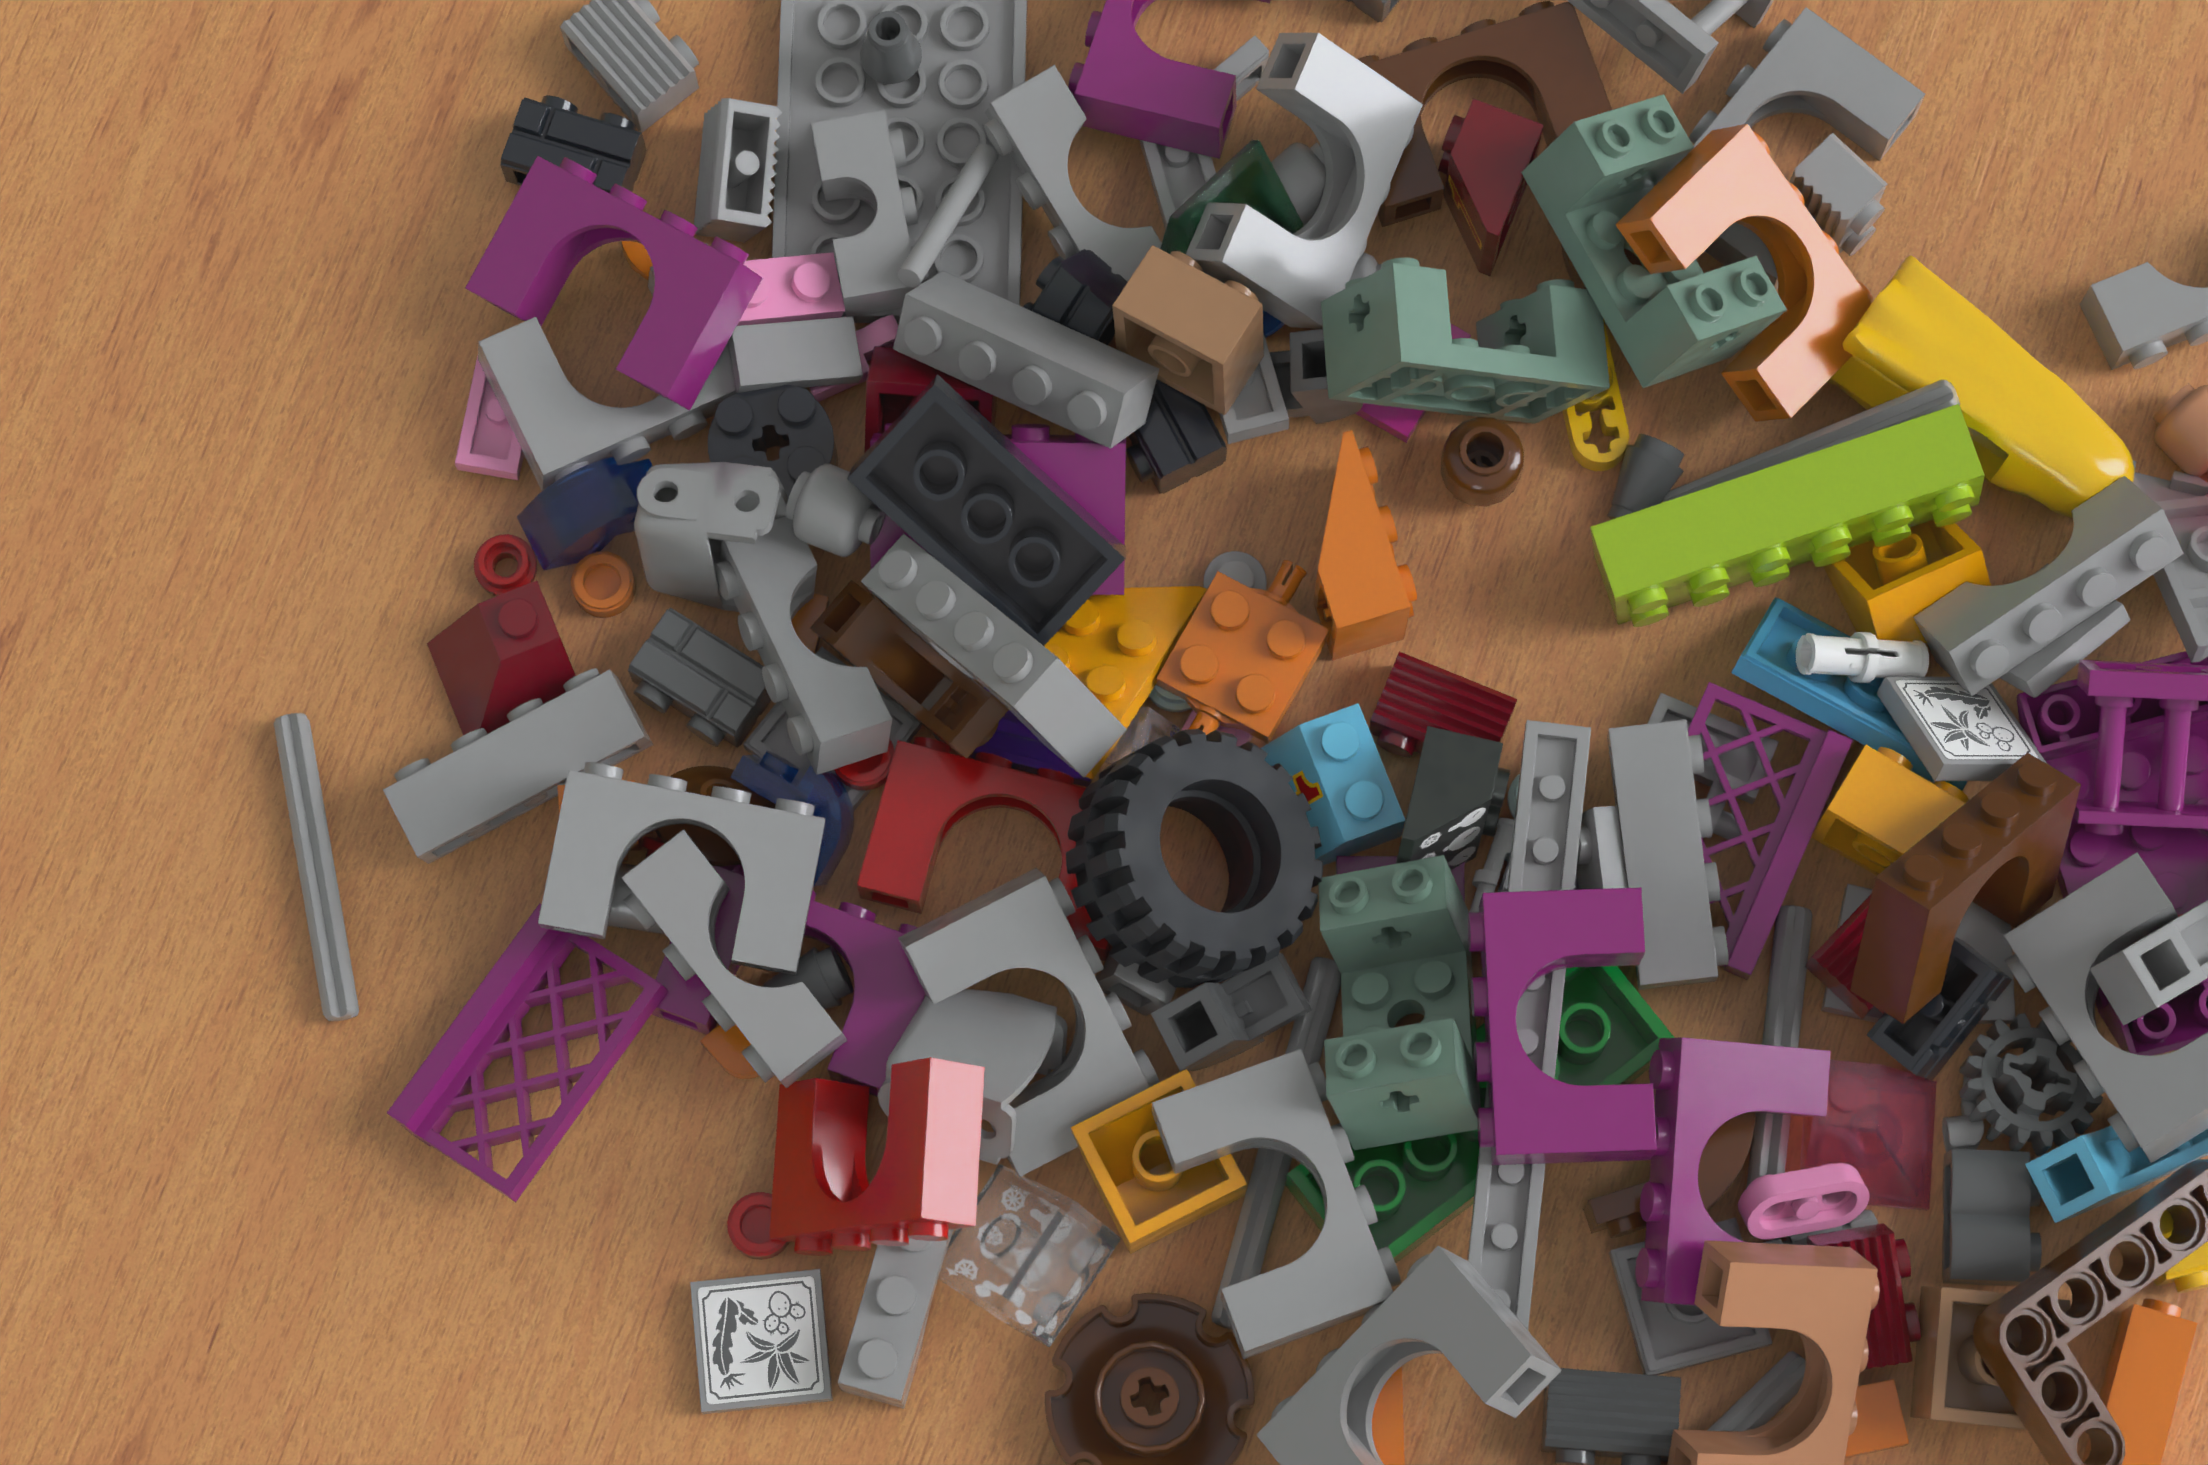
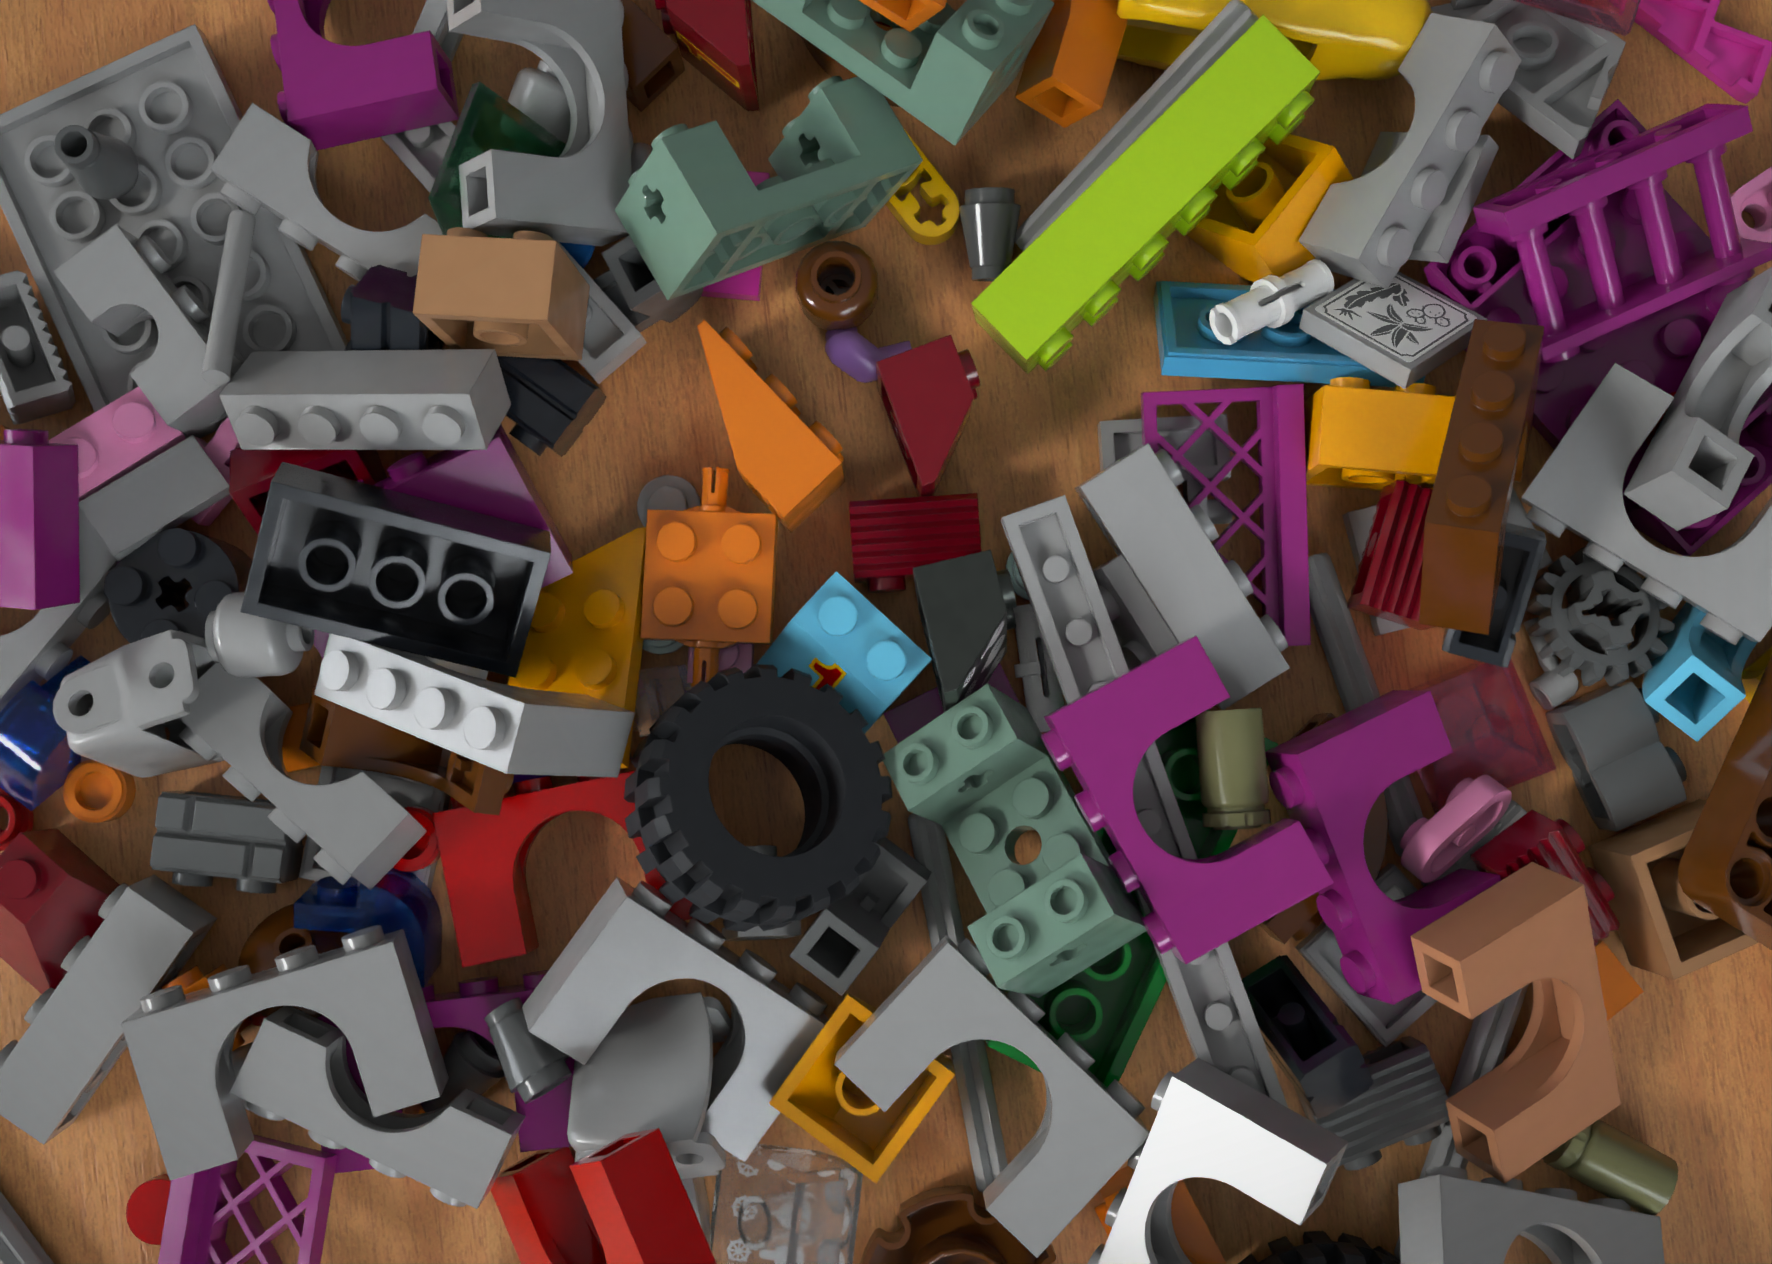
camera: 25 degrees left, 10 degrees up
none -> red tile [126,1174,171,1245]
none -> dark grey cone [484,997,572,1104]
none -> medium lavender arm [825,327,912,383]
none -> dark red slope [876,335,981,497]
none -> olive piece [1195,708,1271,830]
none -> black brick [1242,955,1374,1119]

